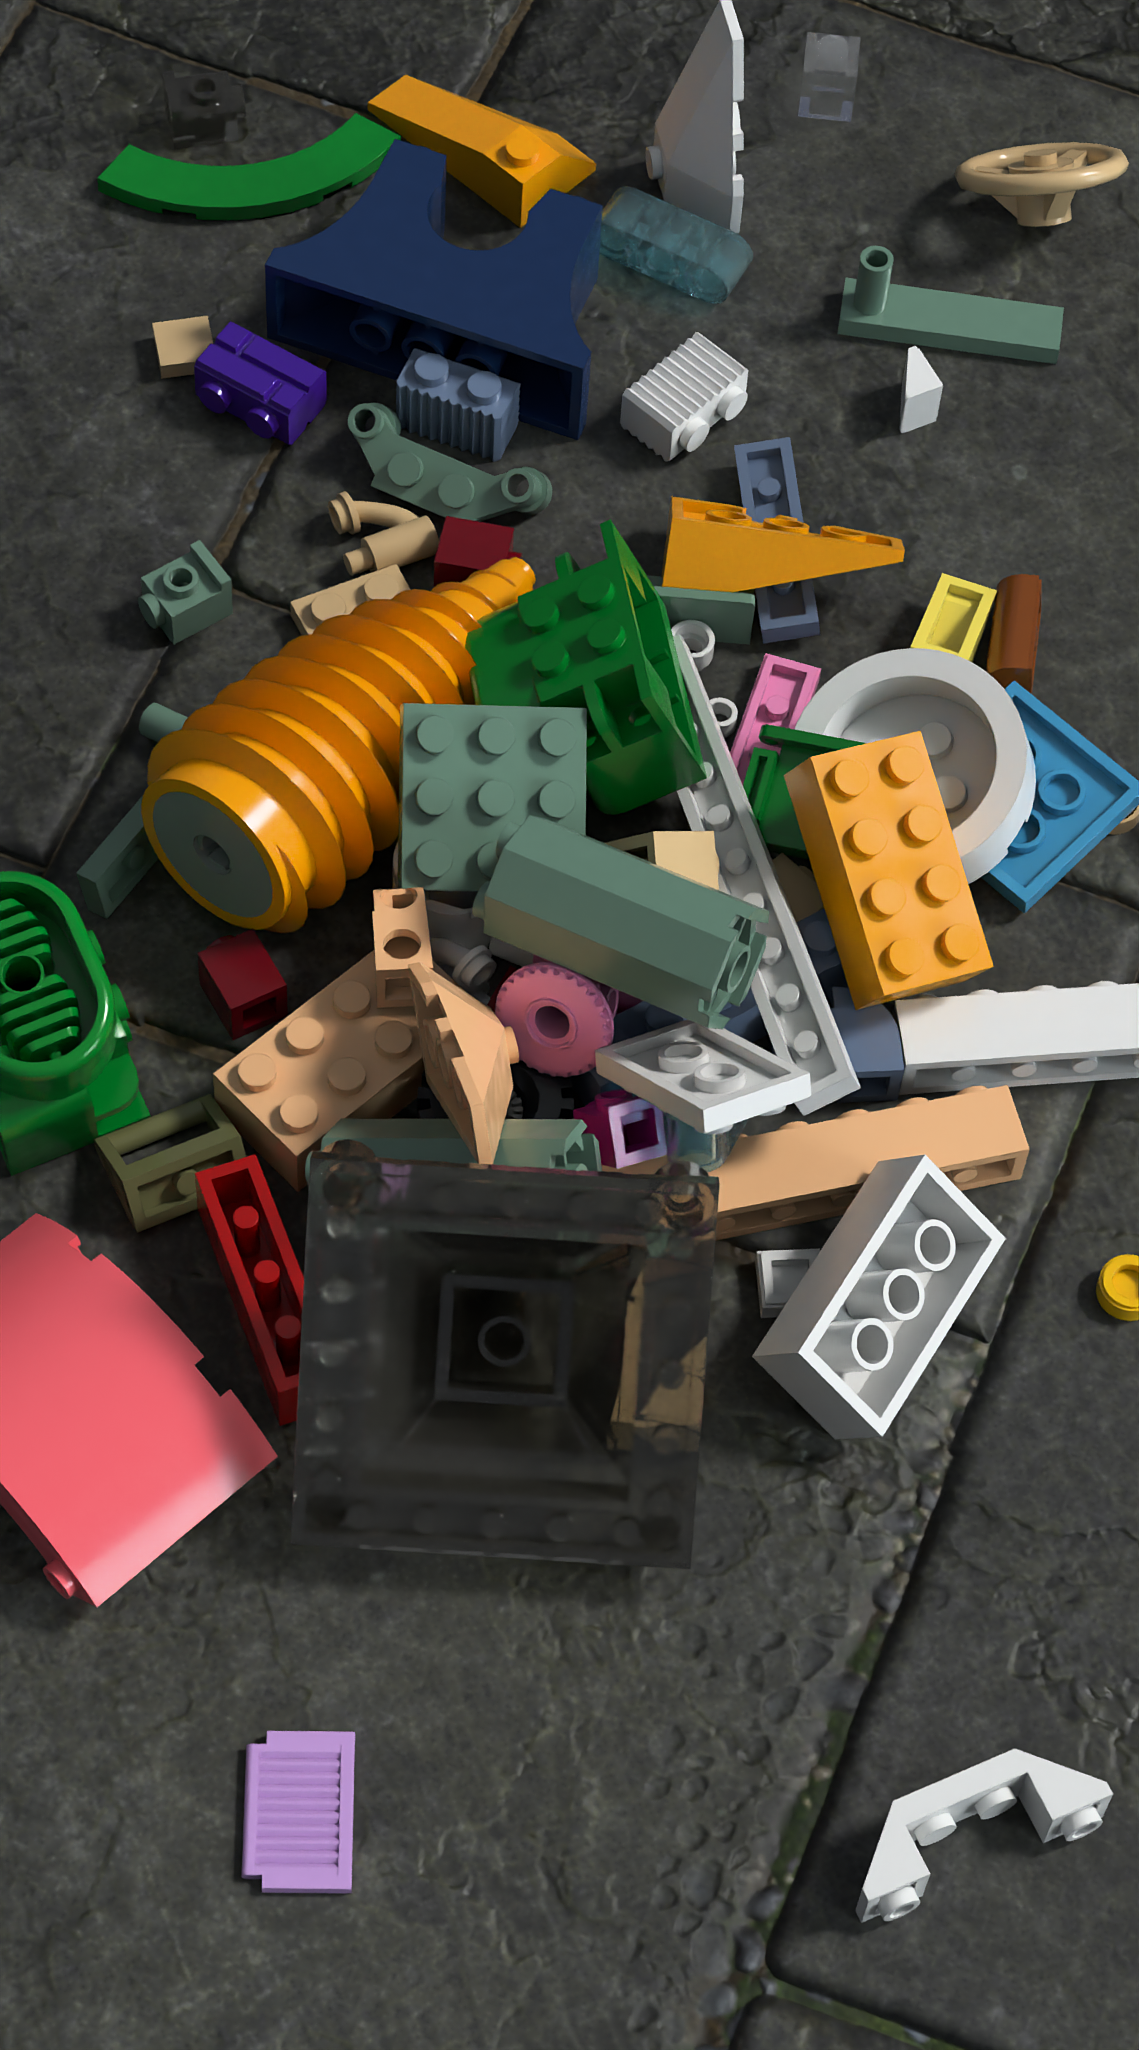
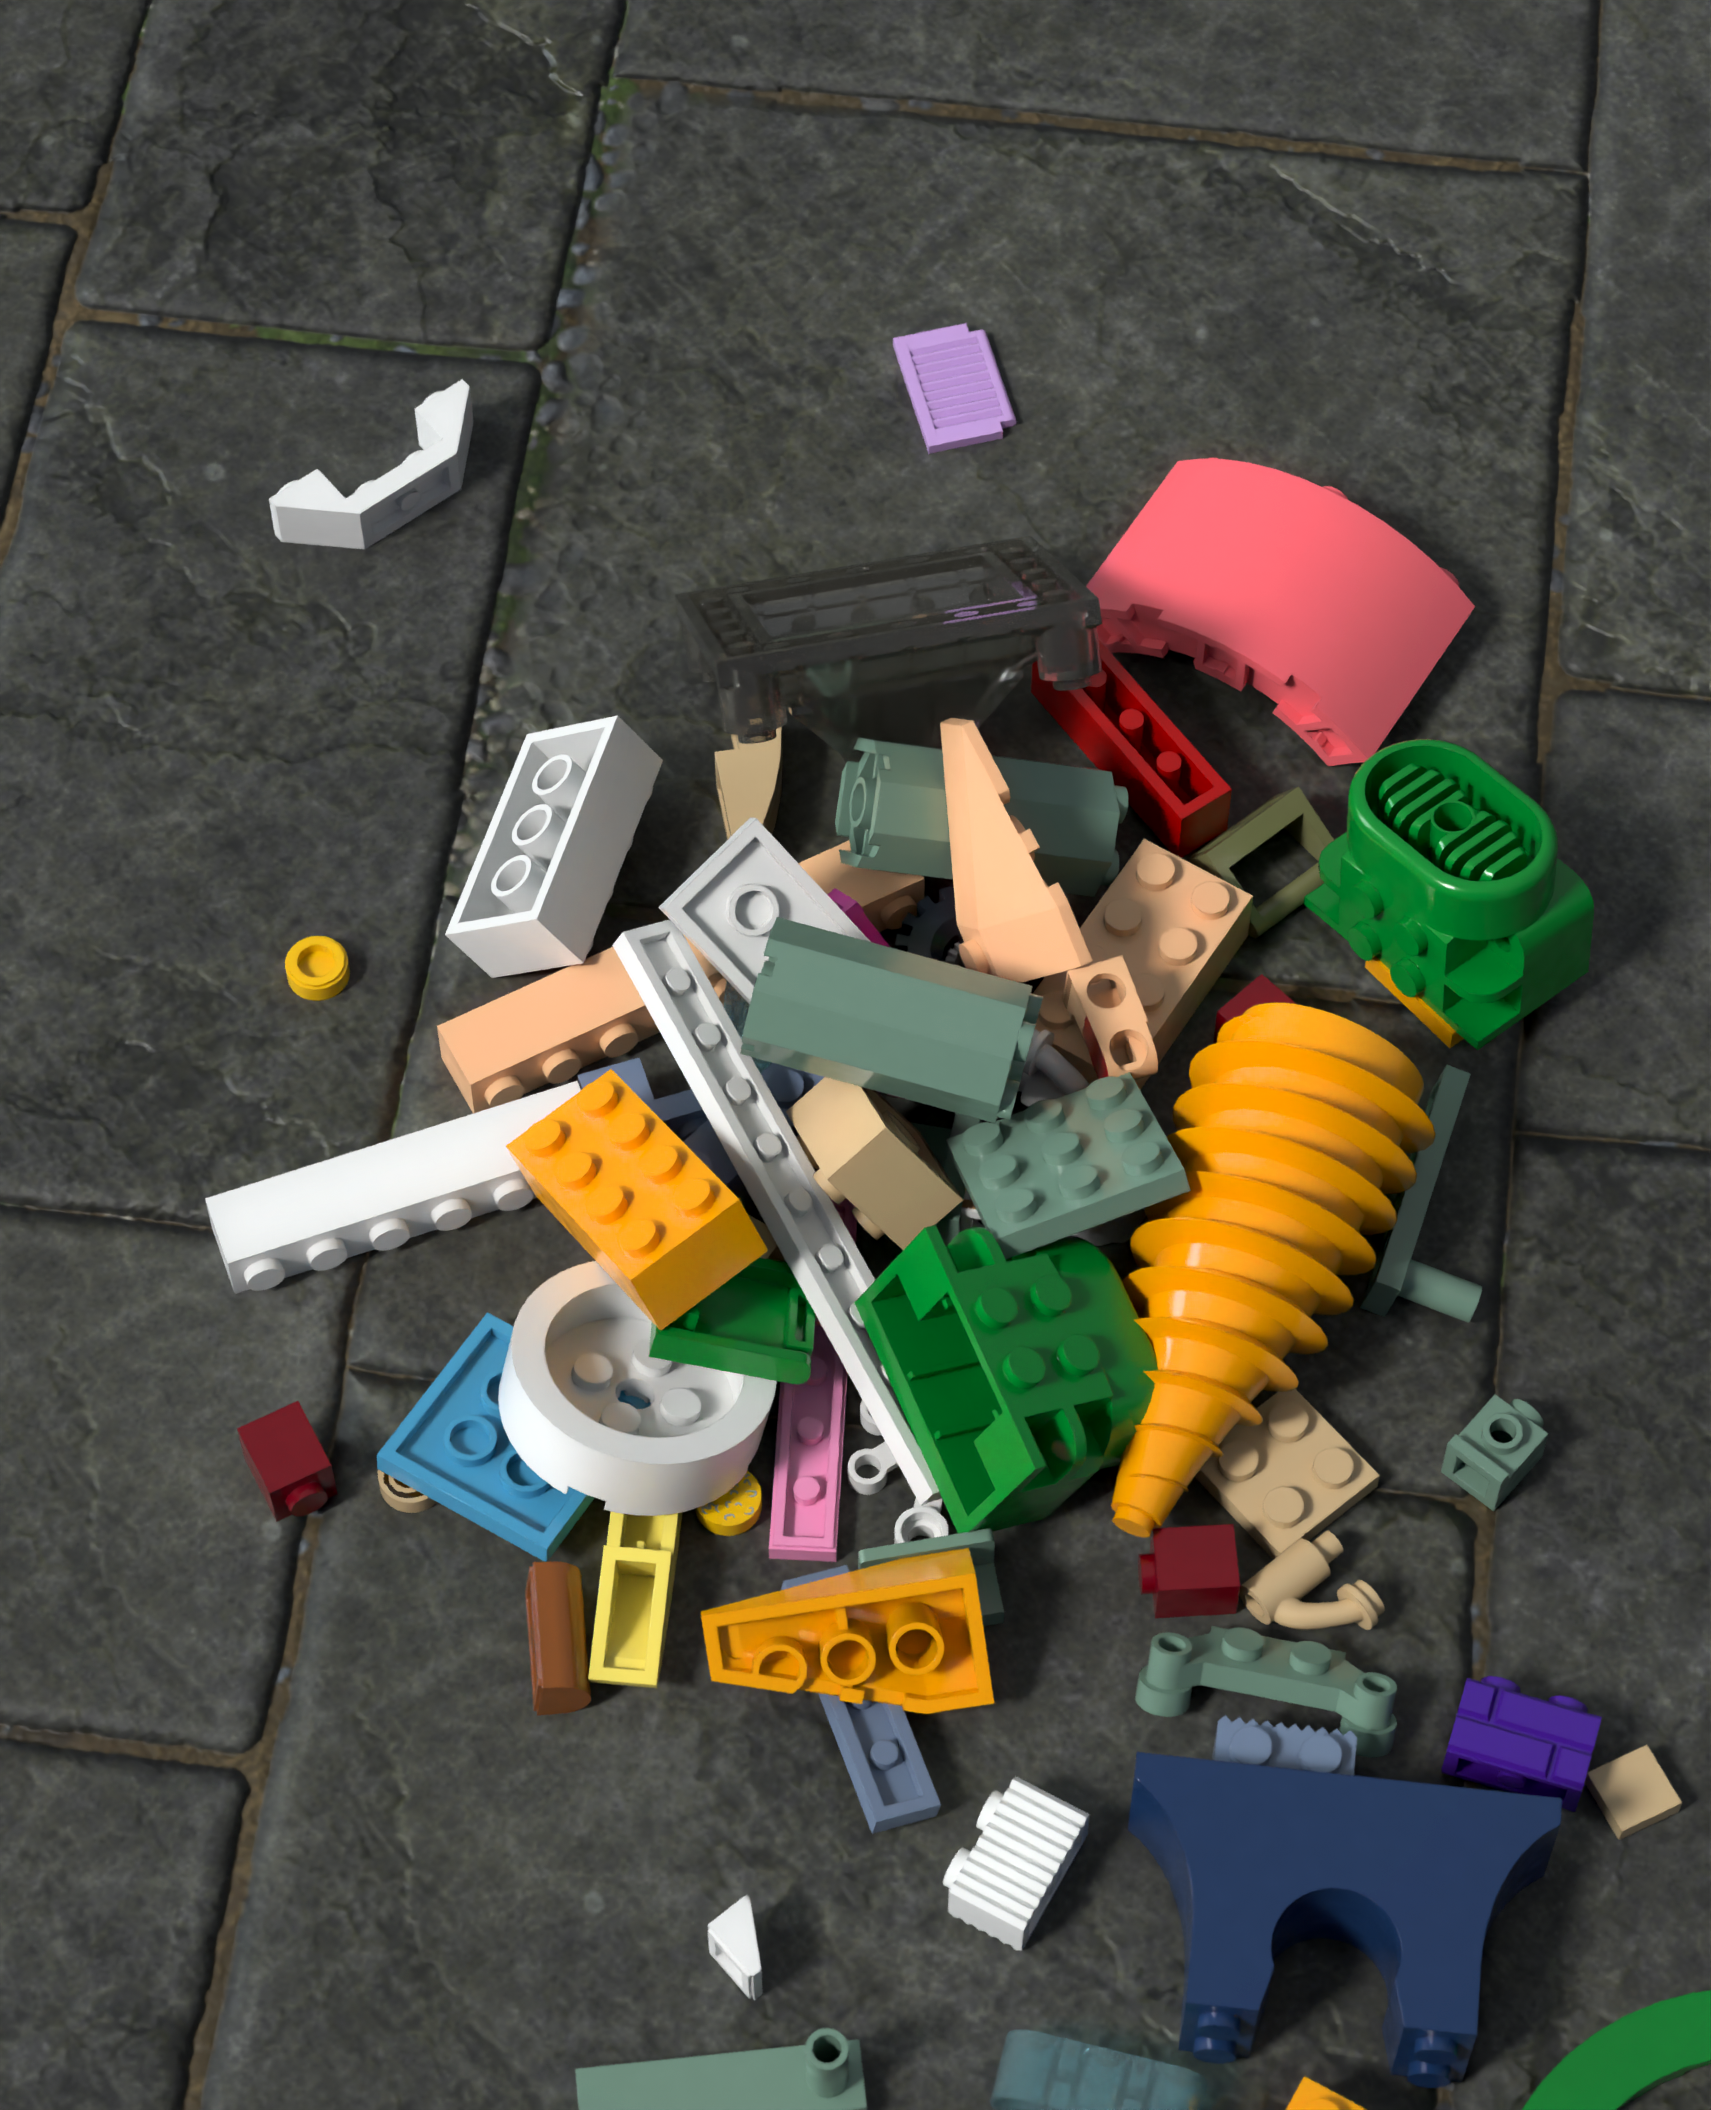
camera: 170 degrees right, 0 degrees up
white tile [755,1248,820,1318] -> none

